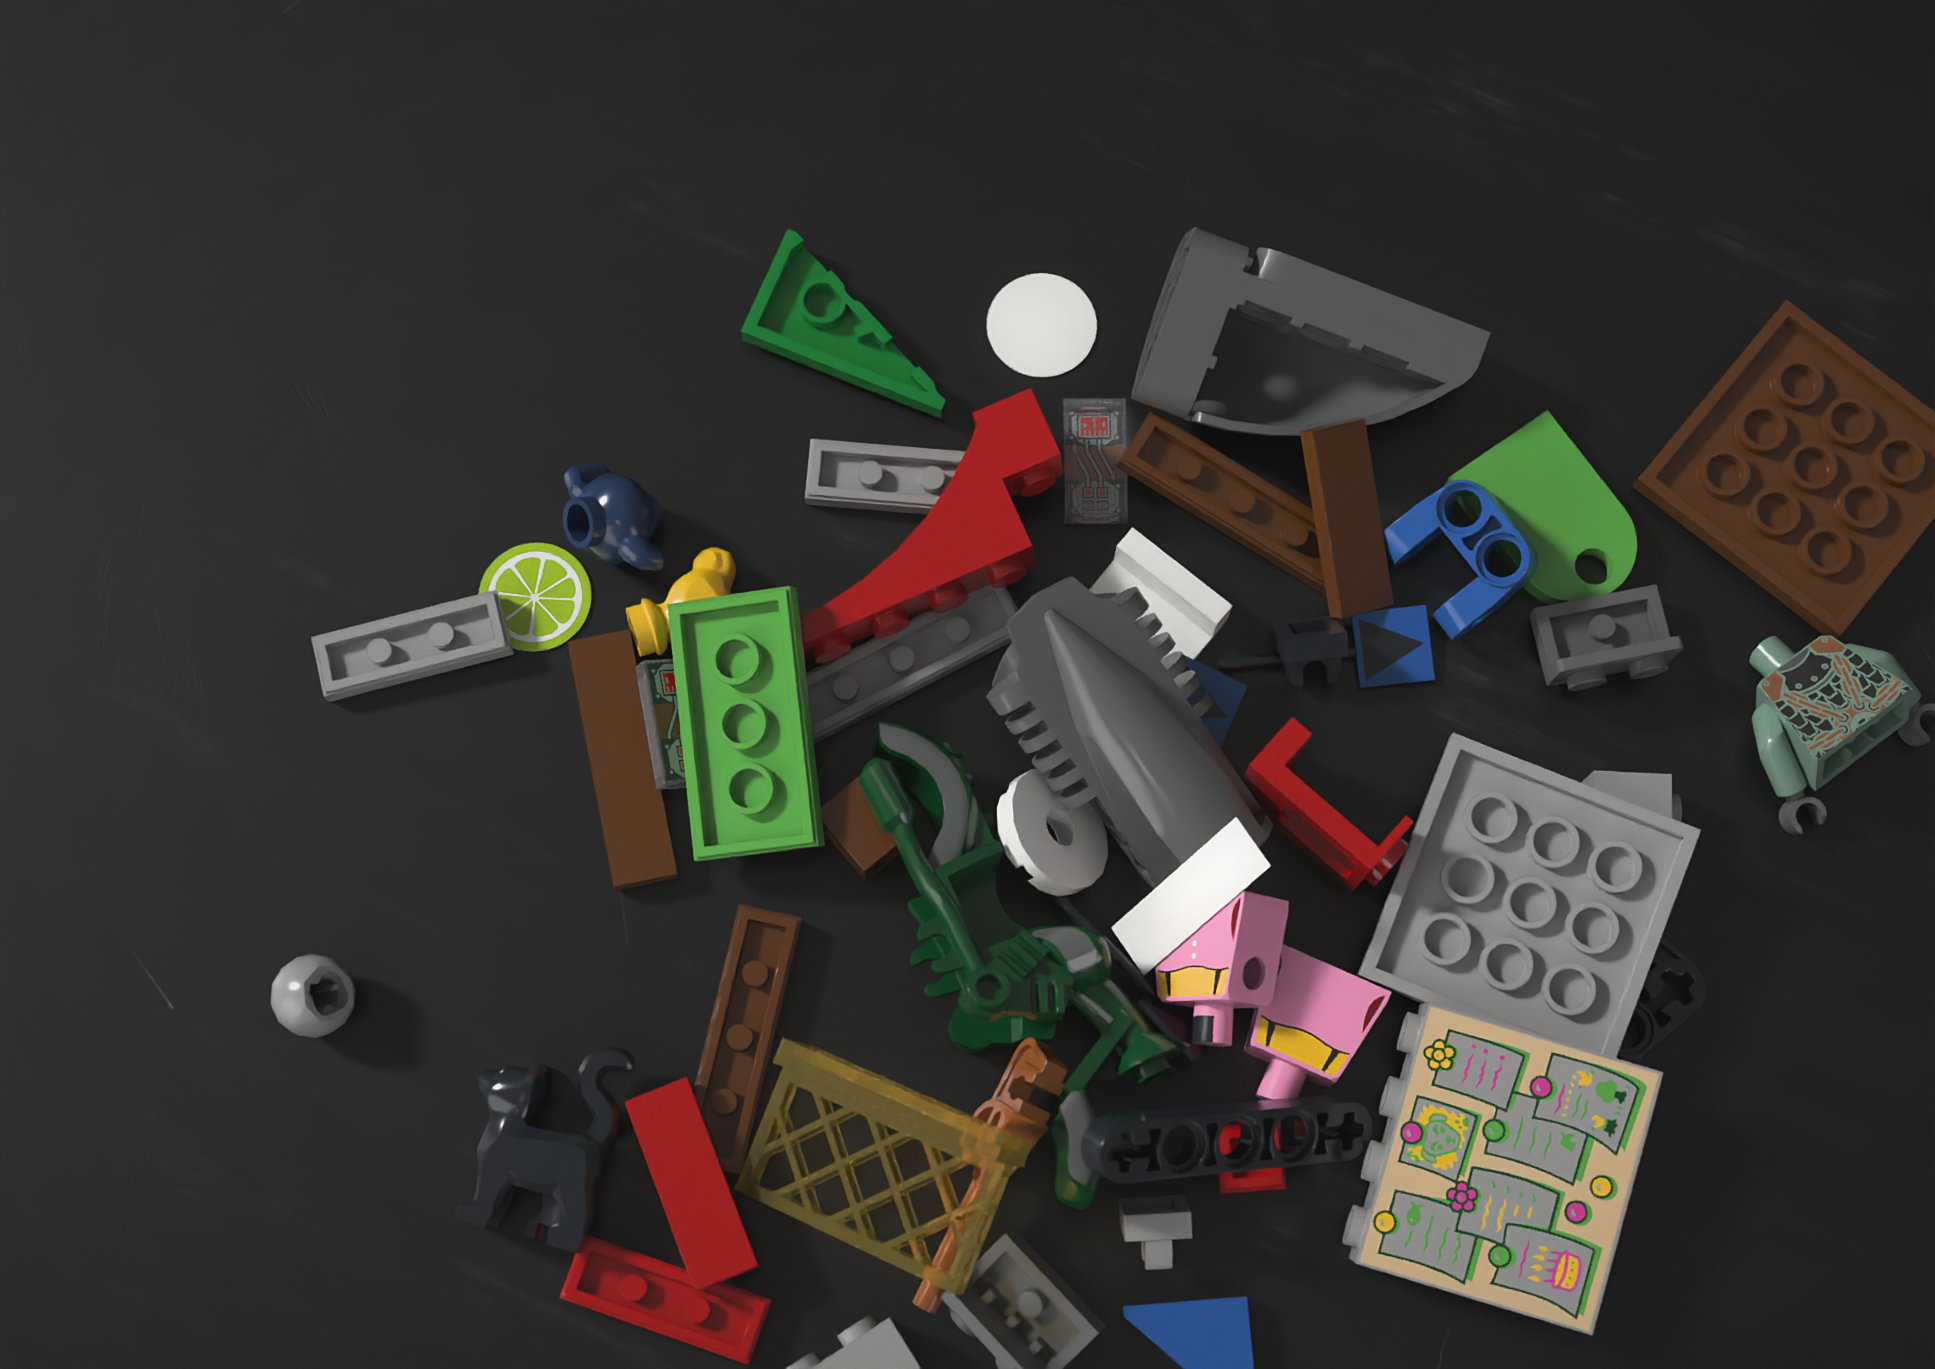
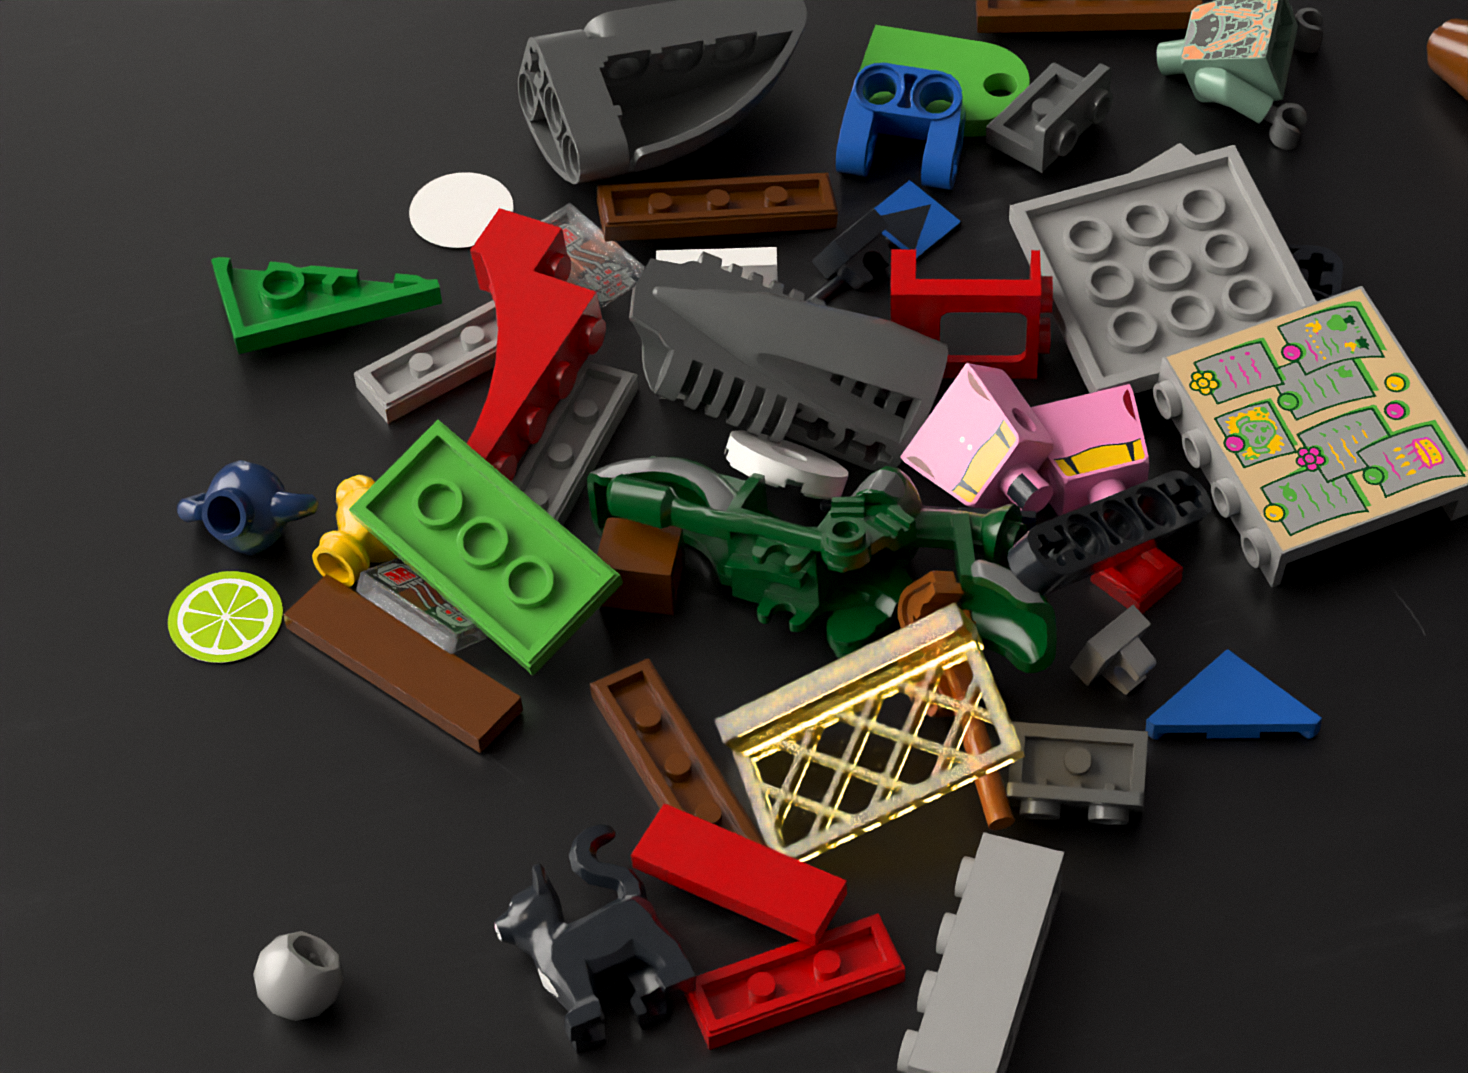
camera: 35 degrees left, 25 degrees down
light grey tile [311,590,514,702] -> none
white sticker [1111,817,1271,976] -> none
reddish brown tile [1300,418,1394,619] -> none

